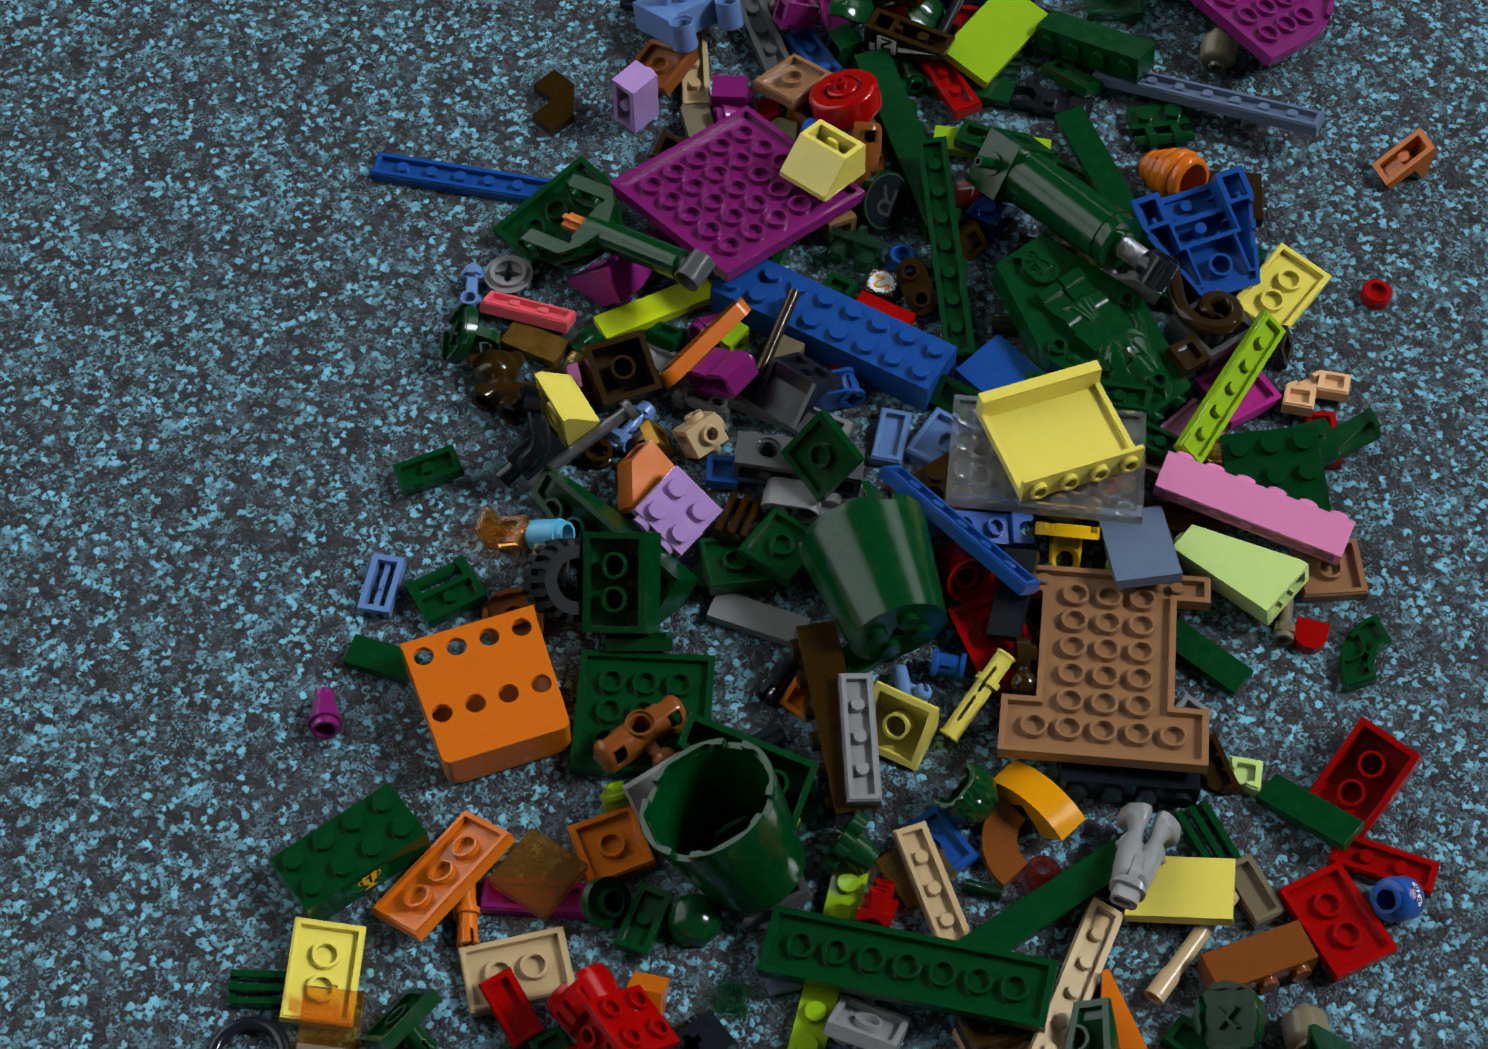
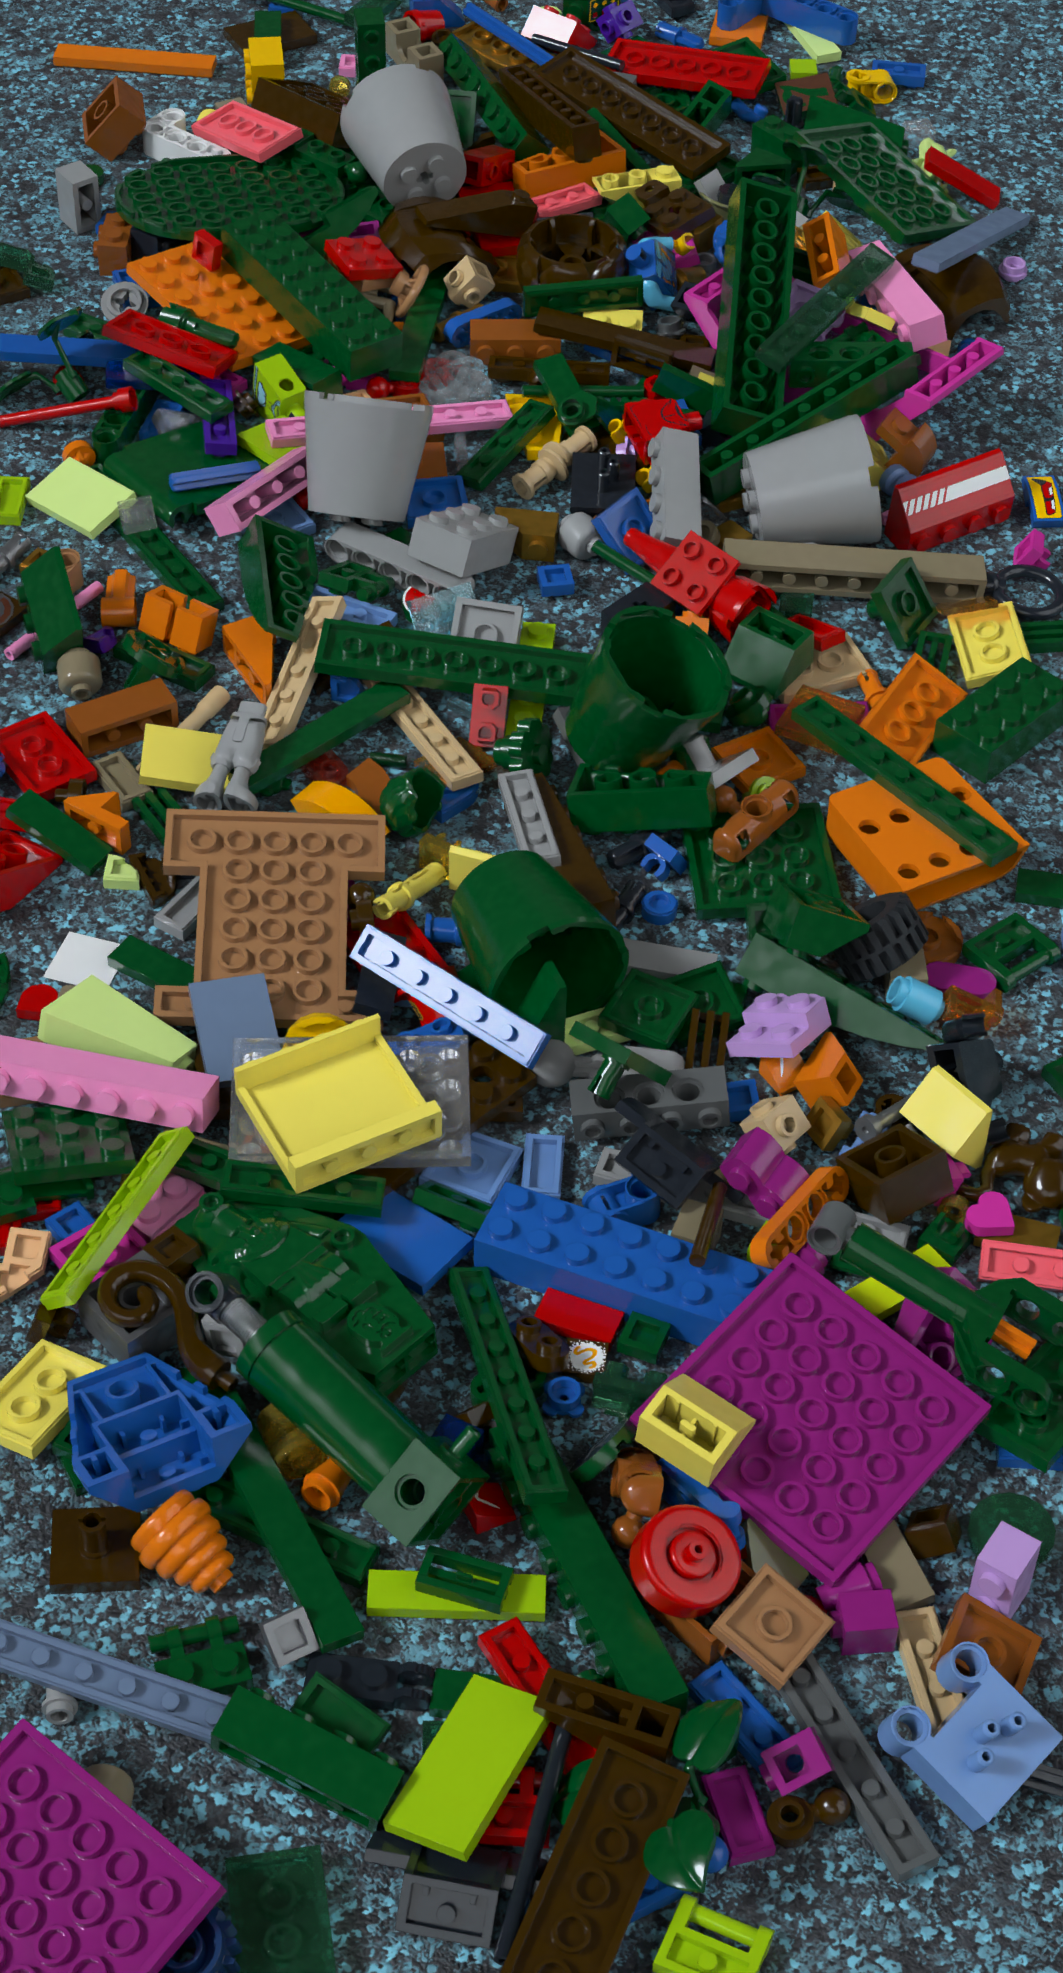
camera: 170 degrees right, 10 degrees down
none -> white sticker [43,931,120,985]
none -> blue tile [44,1200,96,1242]
none -> dark brown tile [55,778,87,803]
none -> orange slope [64,791,131,855]
none -> flat silver tile [258,1606,320,1668]
none -> clear yellow tile [419,833,462,881]
none -> blue tile [640,833,687,882]
none -> blue tile [641,890,678,925]
none -> dark green slope [724,606,814,700]
none -> dark green tile [791,695,1018,867]
none -> dark green tile [915,630,953,675]
none -> magenta tile [926,961,997,1003]
none -> dark pink tile [964,1191,1015,1237]
none -> clear green tile [967,1492,1056,1569]

